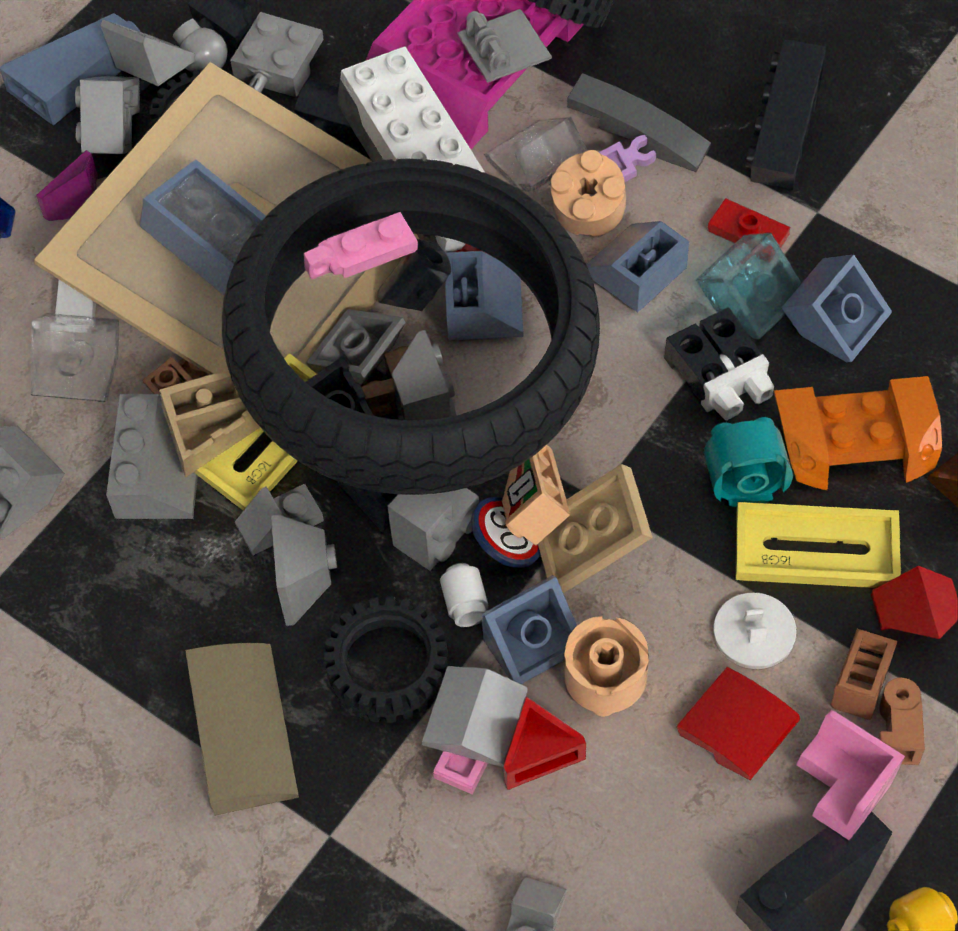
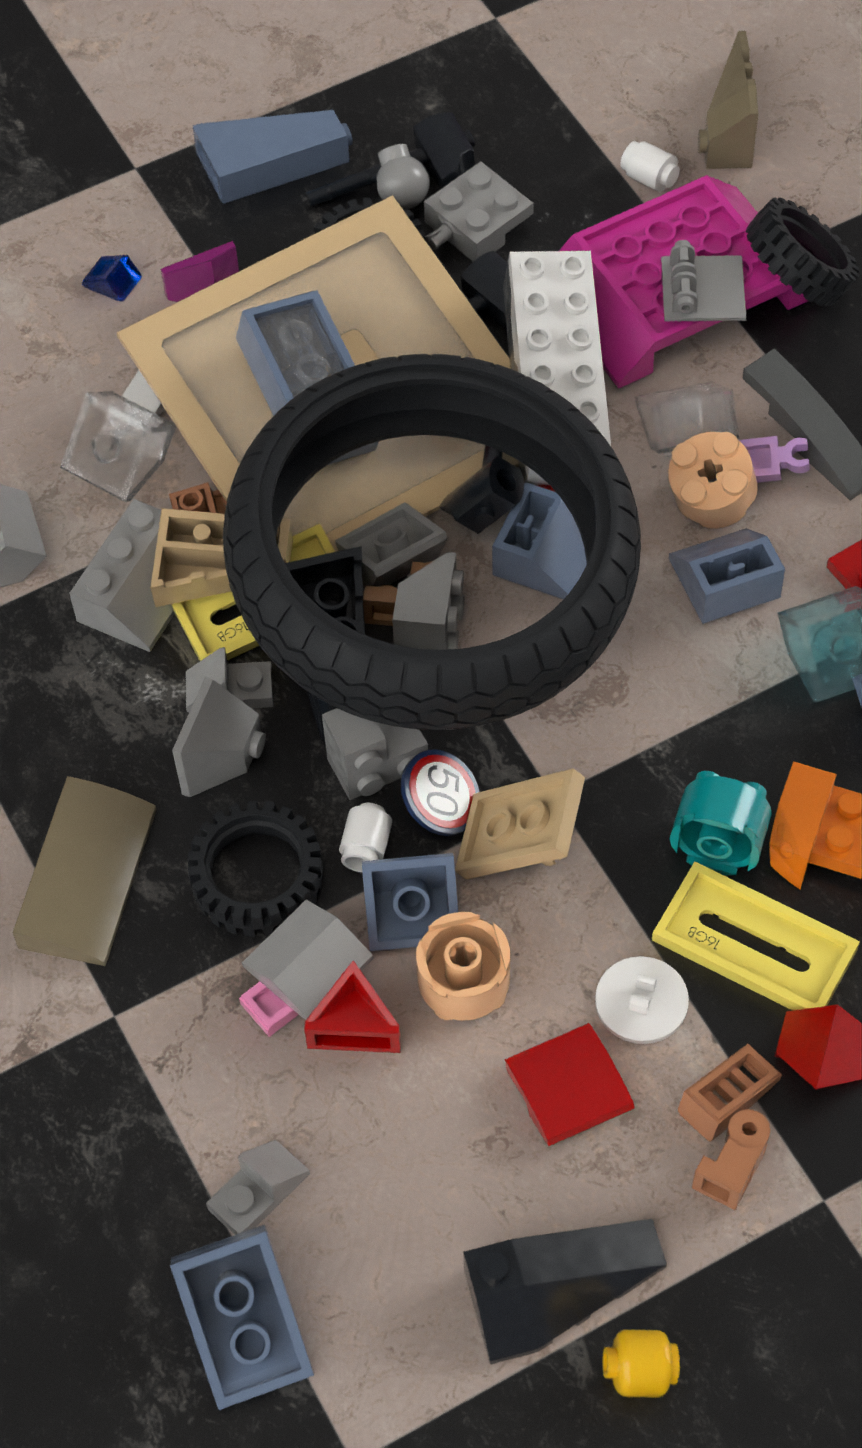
camera: 25 degrees right, 0 degrees up
light grey brick [75,76,140,154] -> none
light grey slope [101,20,195,86] -> none
bright pink hinge [303,212,418,280] -> none
light nougat slope [502,445,570,545] -> none
black hips [664,307,774,421] -> none
bright pink panel [796,710,905,841] -> none

